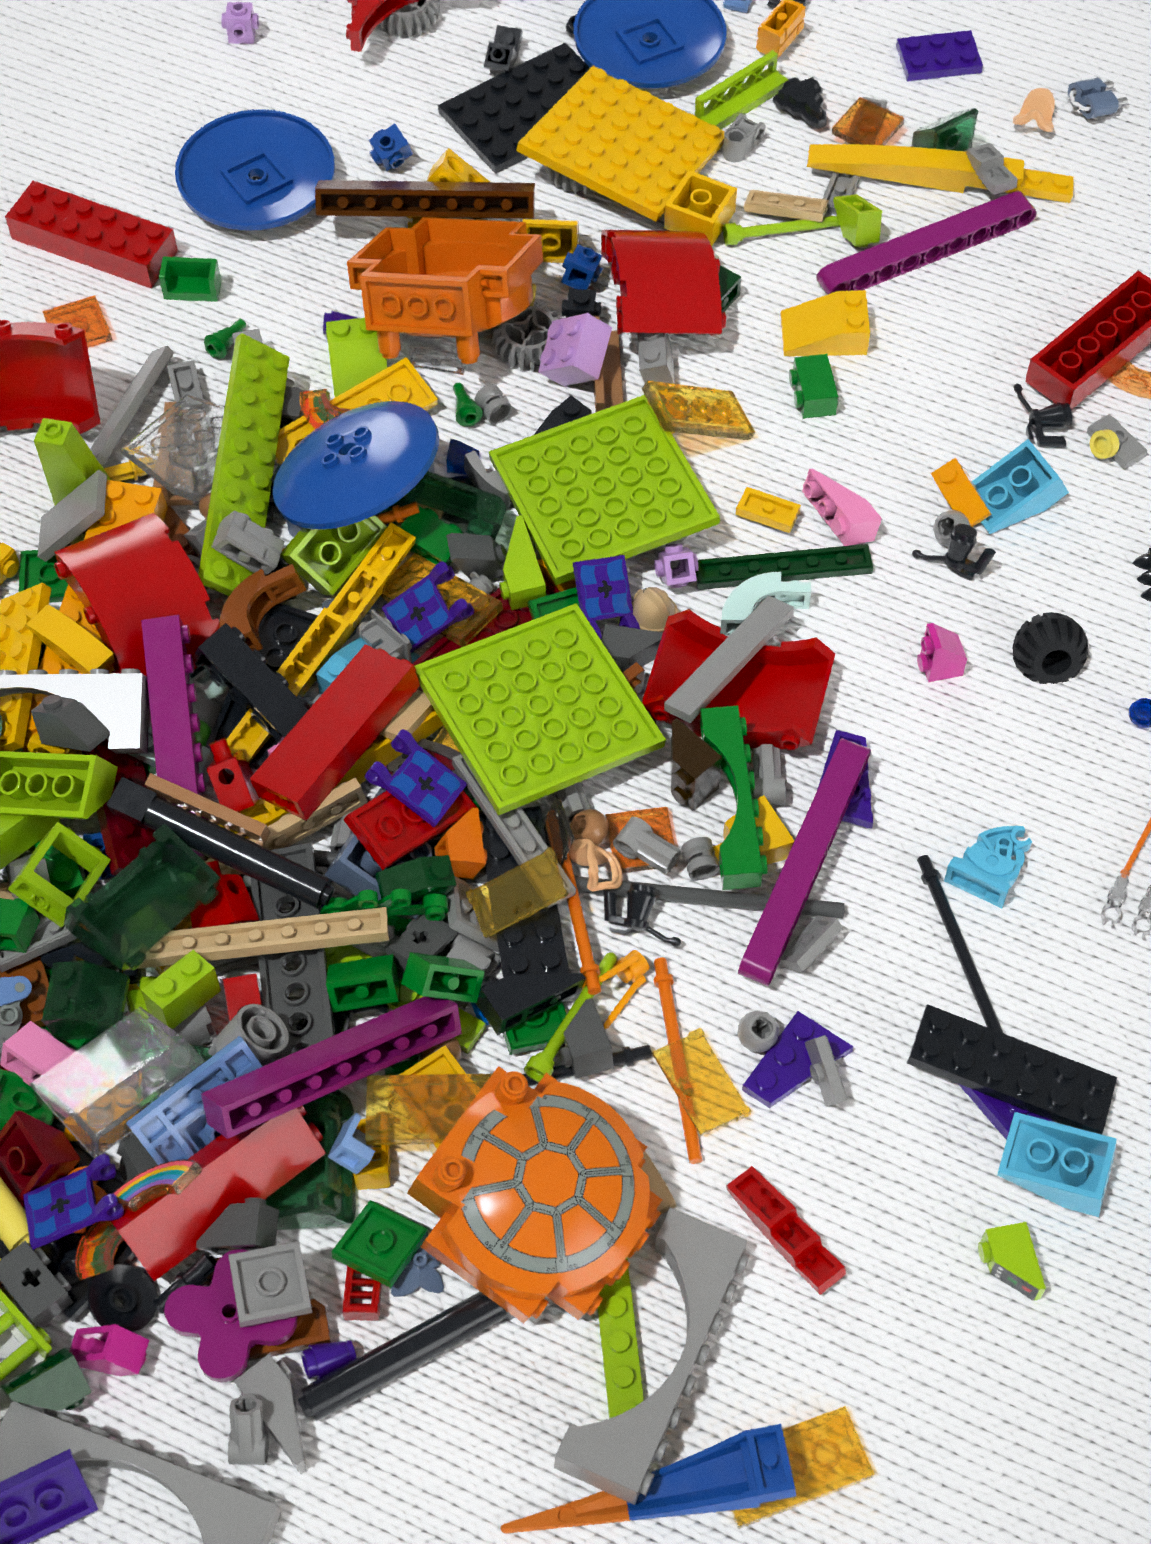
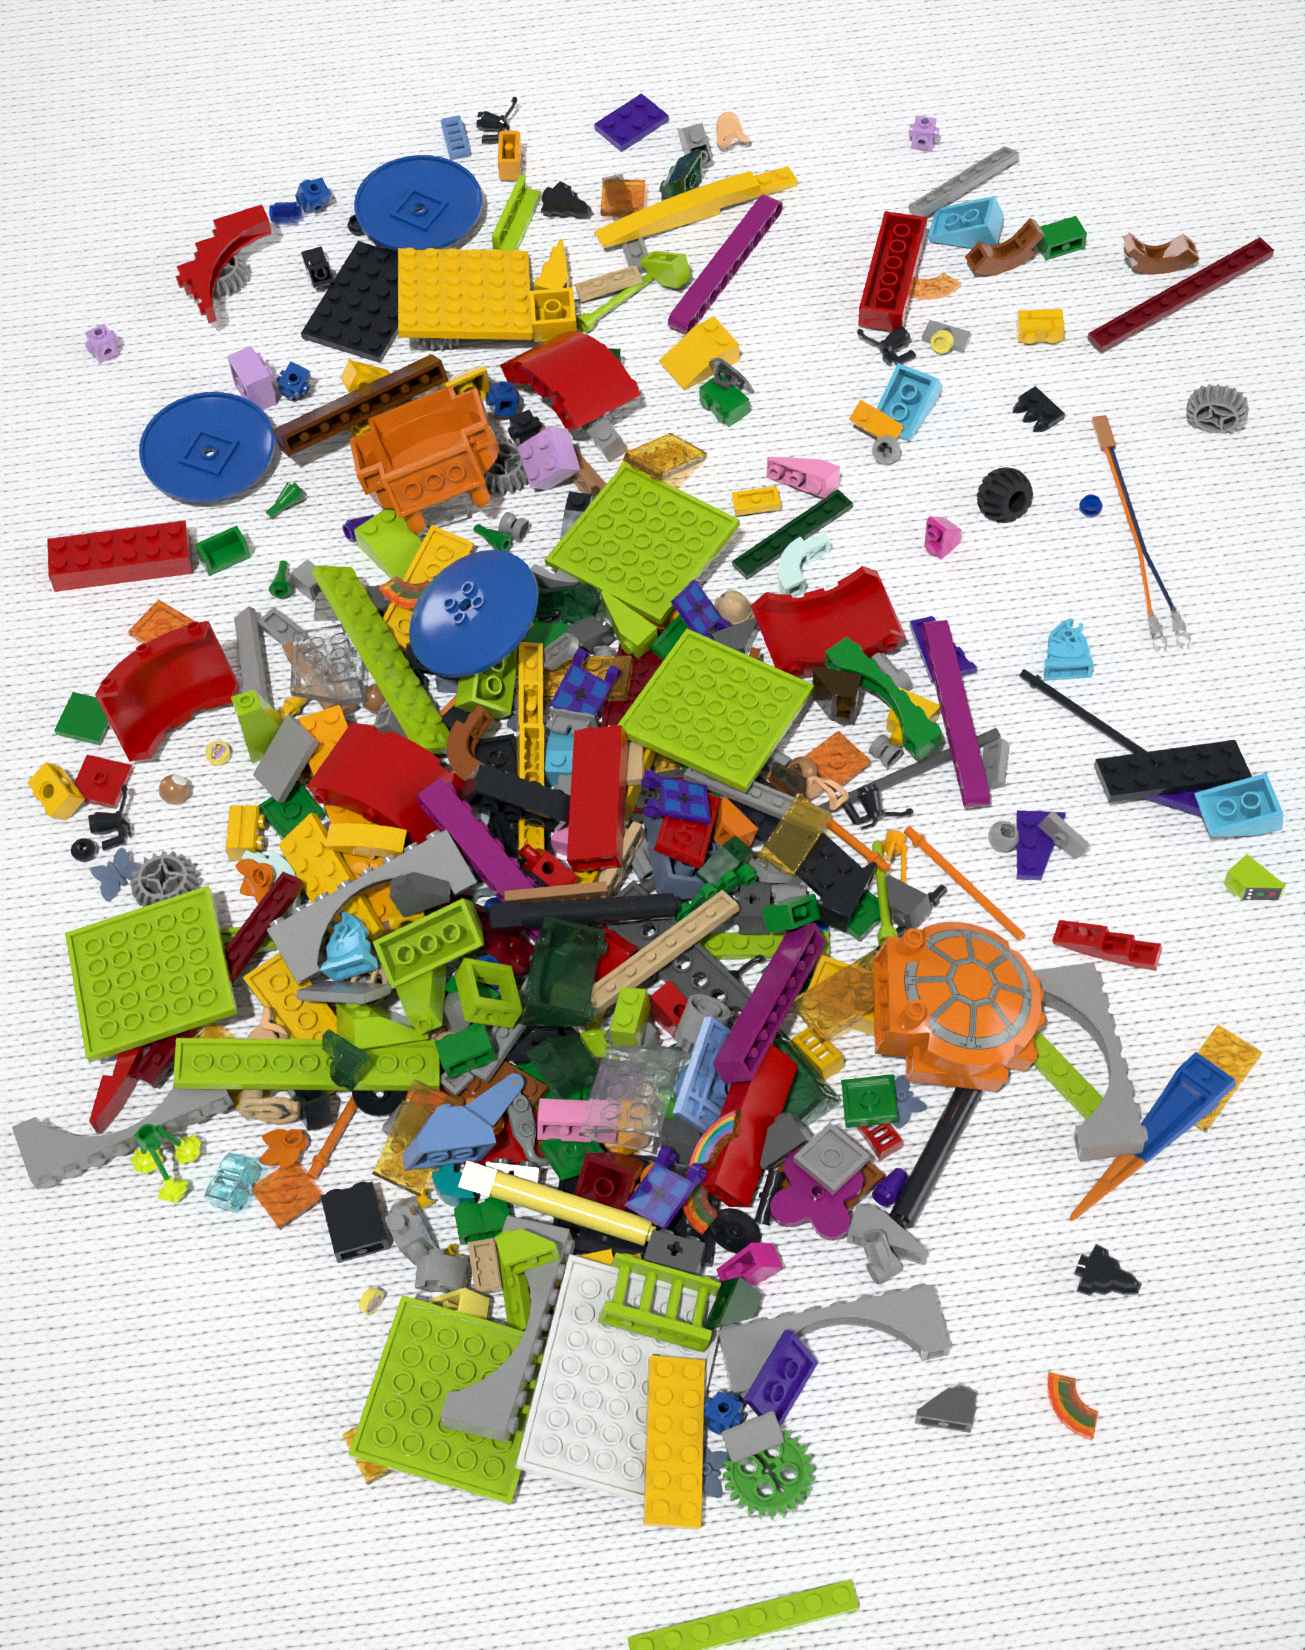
camera: 30 degrees left, 0 degrees up
light grey brick [212,510,285,575] -> none
green brick [326,954,400,1013] -> none
light blue panel [328,1113,375,1175] -> none
light grey piece [612,817,681,875] -> none
clear yellow door [652,1028,752,1136] -> none
lavender brick [654,543,699,588] -> none
light grey tile [664,595,794,723] -> none
light grey piece [722,113,766,162] -> none
black piece [912,524,996,580] -> none
light grey slope [967,143,1018,195] -> none
sand blue piece [1068,78,1129,119] -> none
none -> light yellow tile [205,741,231,766]
none -> lavender brick [227,346,278,410]
none -> green cone [265,482,304,519]
none -> yellow slope [534,239,569,290]
none -> light grey plate [543,633,579,671]
none -> light grey slope [677,123,714,170]
none -> dark grey shield [709,358,755,394]

